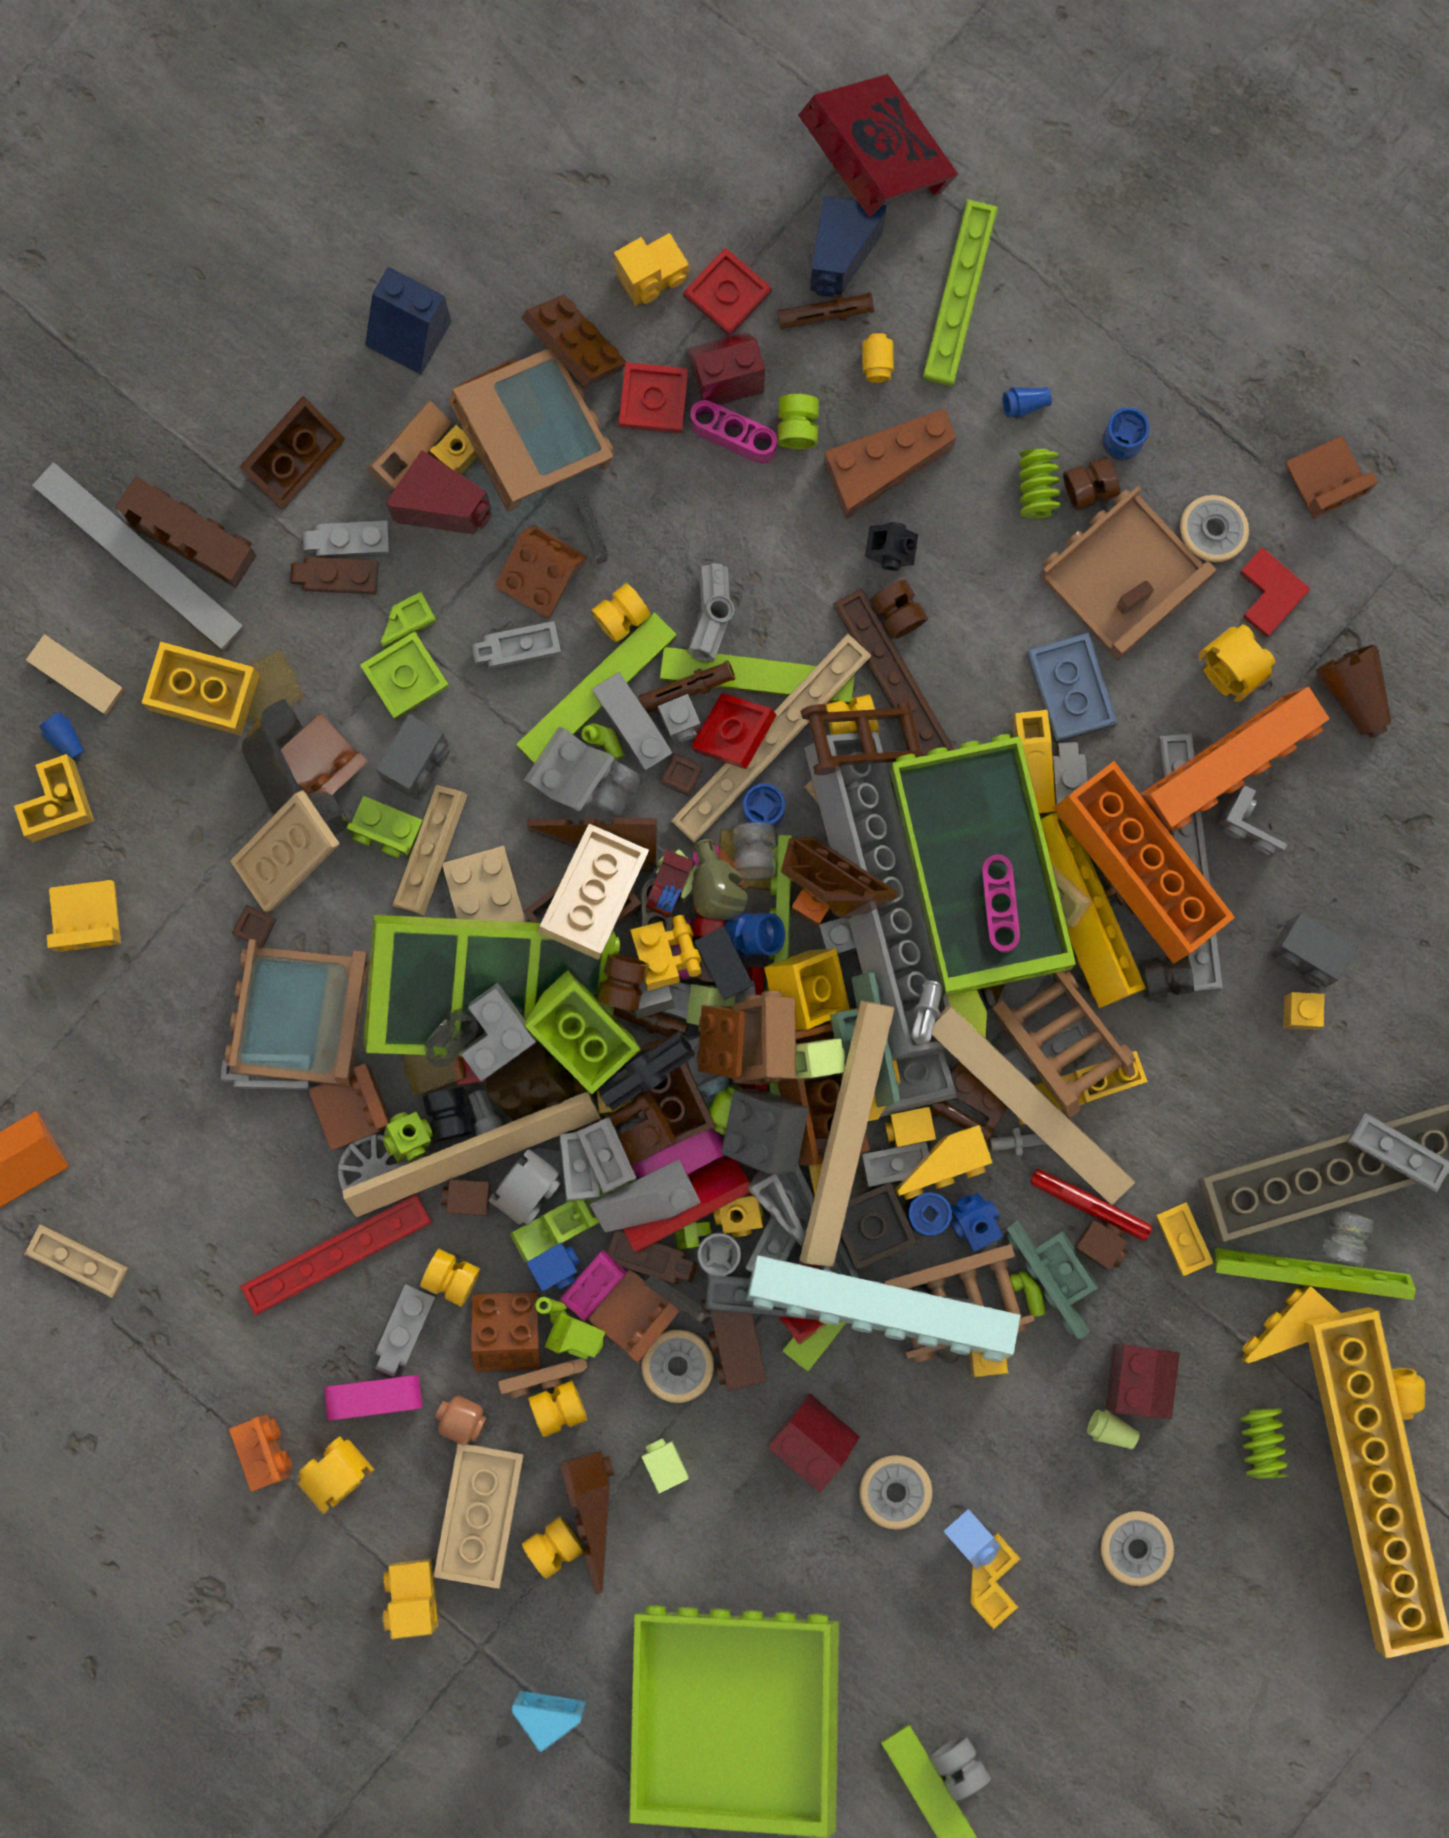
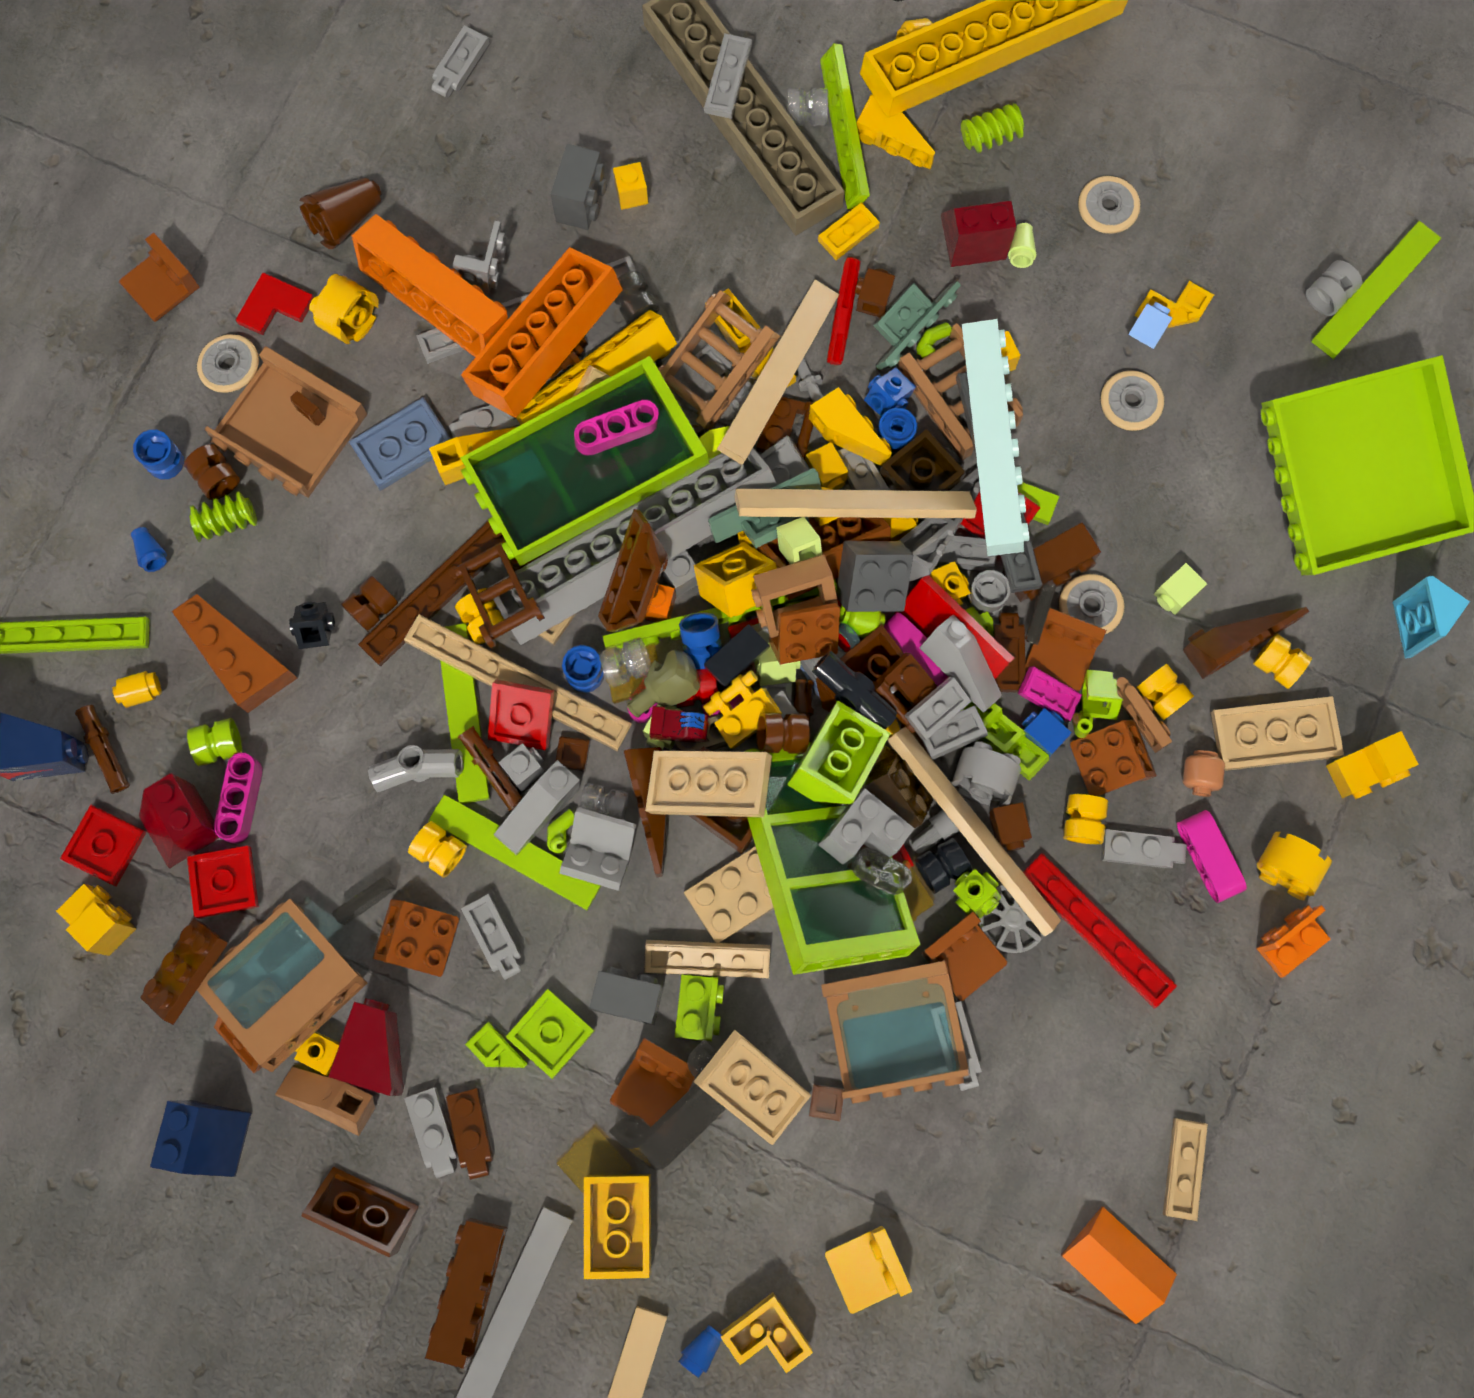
camera: 105 degrees left, 5 degrees down
dark red slope [767,1393,860,1493] -> none
light grey axle [911,980,944,1044] -> none

